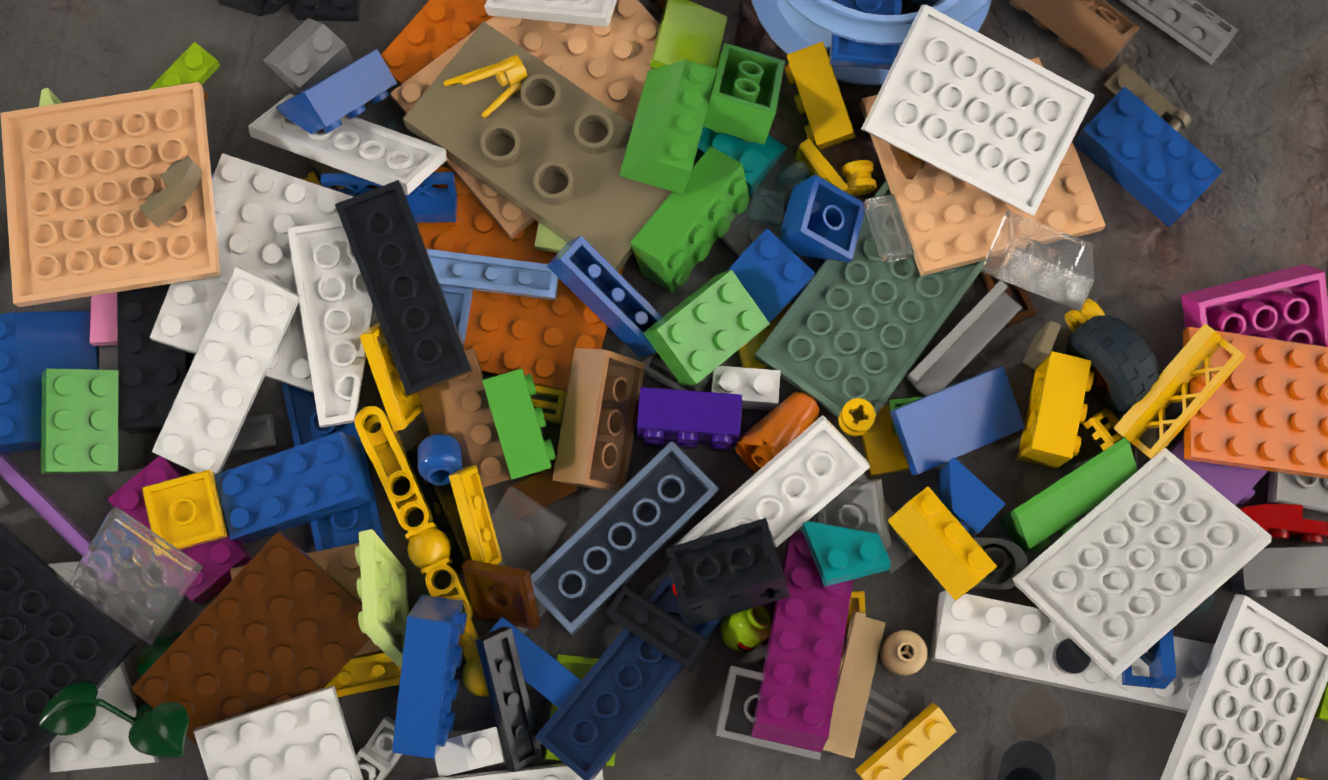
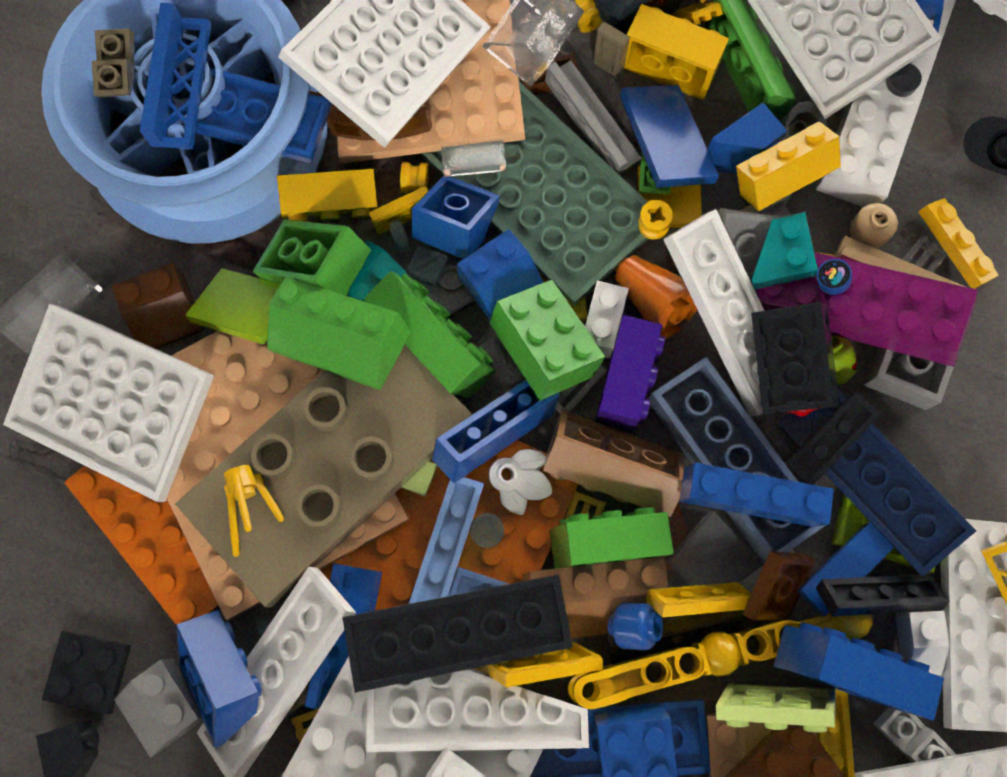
camera: 75 degrees left, 0 degrees up
none -> clear light blue tile [470,513,504,548]
none -> white plate [489,449,552,515]
none -> blue brick [679,463,834,527]
none -> tile [816,259,852,295]

